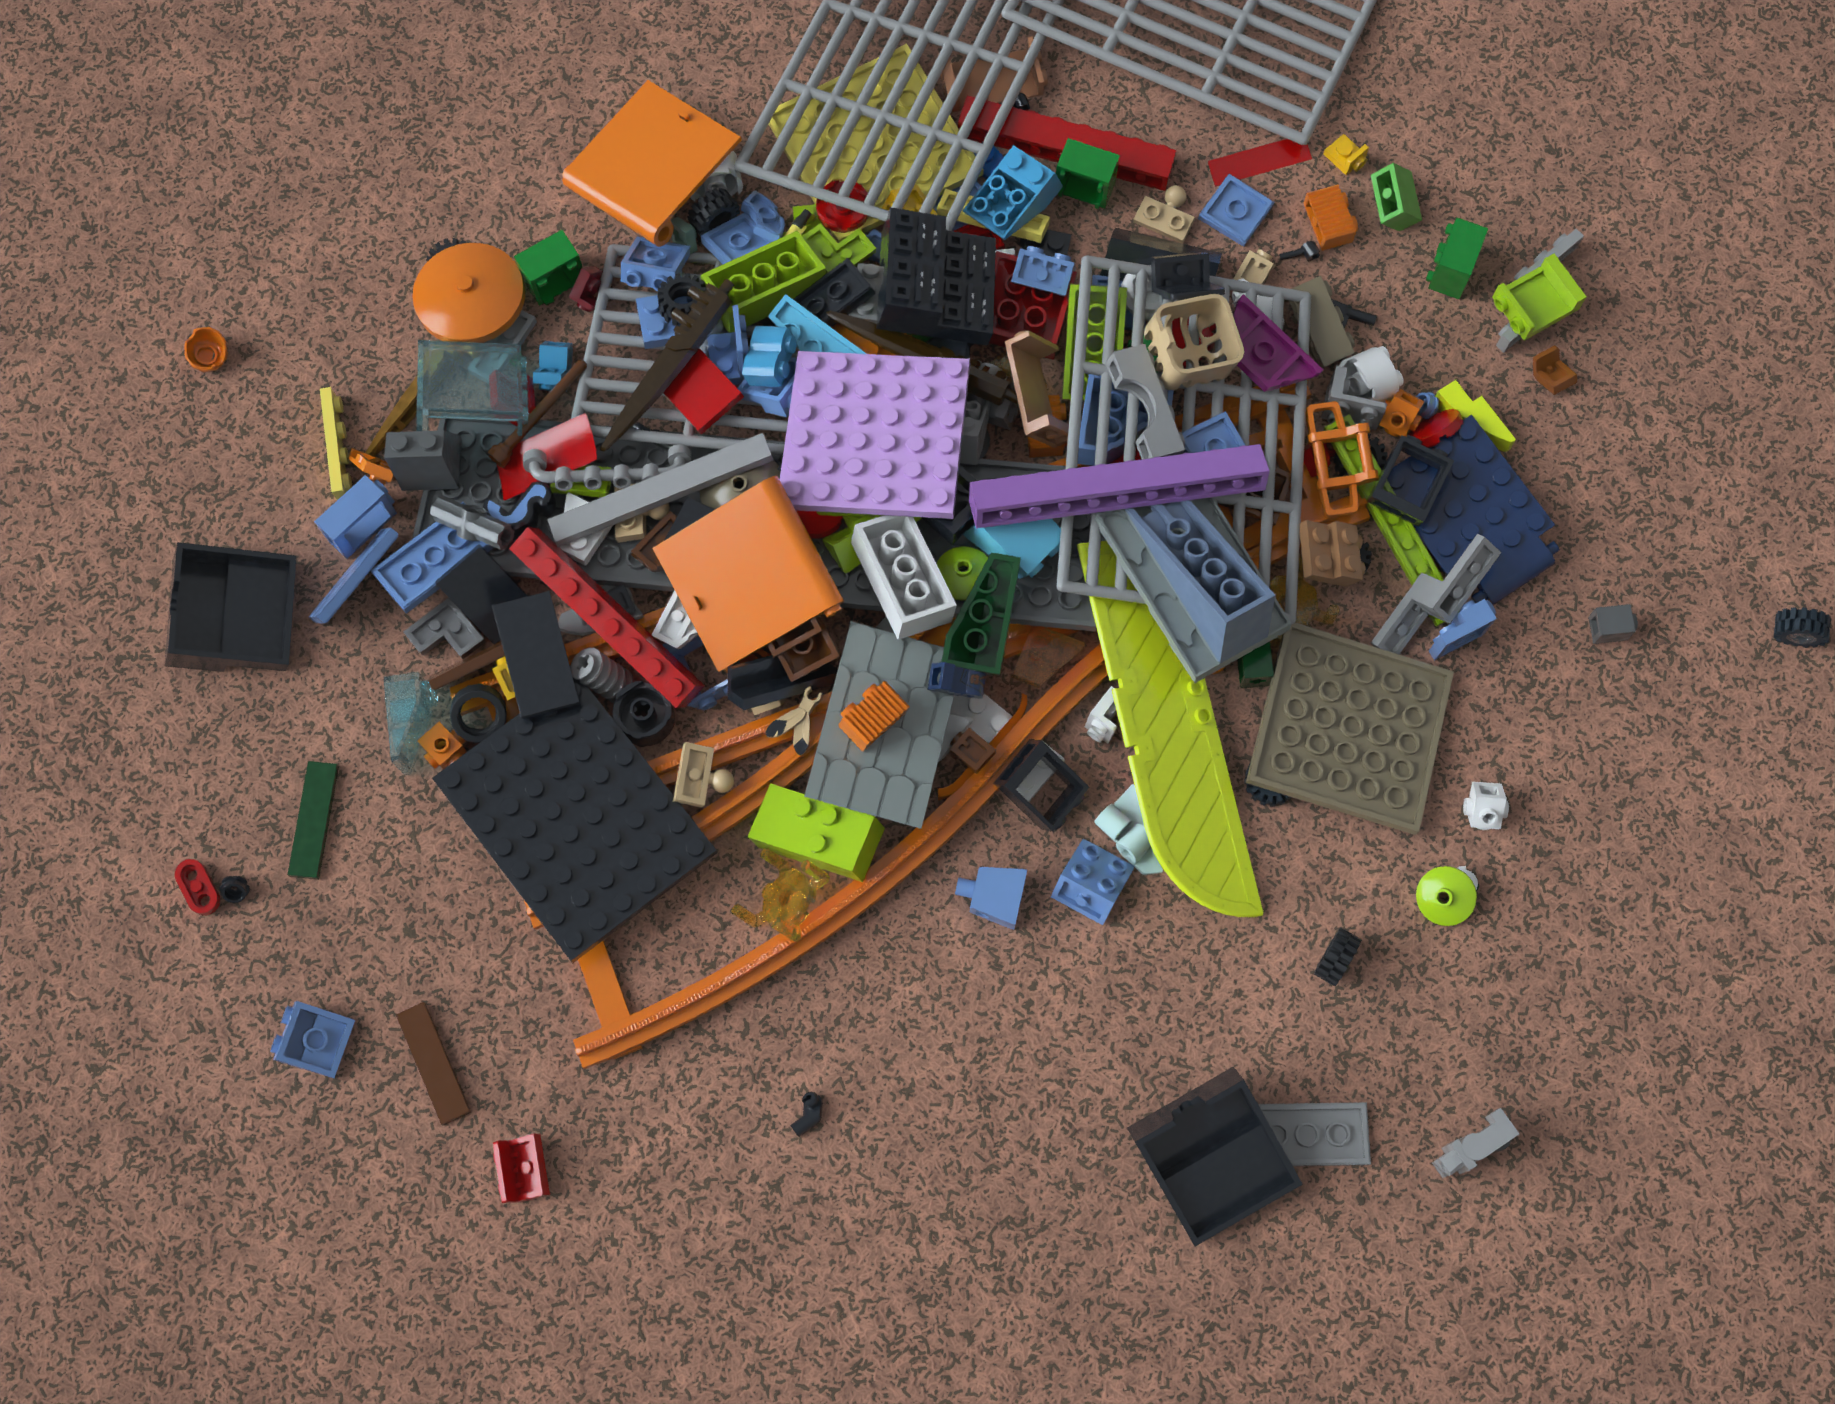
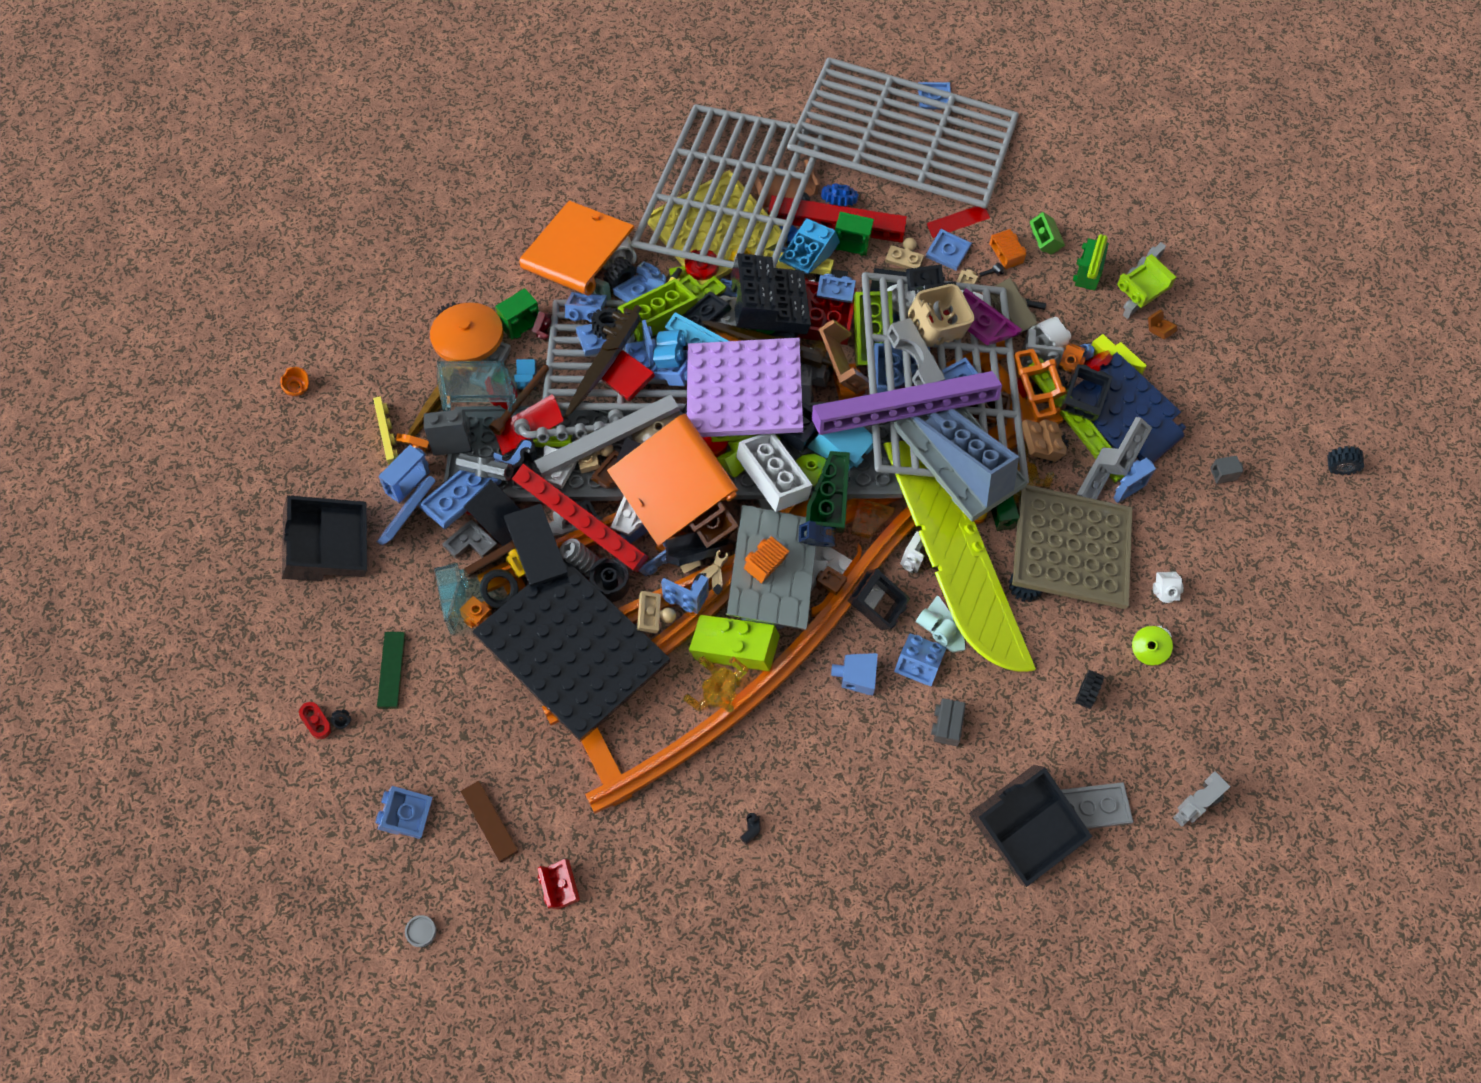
camera: 10 degrees left, 10 degrees down
yellow bracket [1323,134,1369,175] -> none
none -> light grey piece [405,915,436,947]
none -> medium blue bracket [661,575,709,614]
none -> blue gear [821,183,859,207]
none -> dark grey brick [931,698,966,747]
none -> lime axle [1087,234,1108,280]

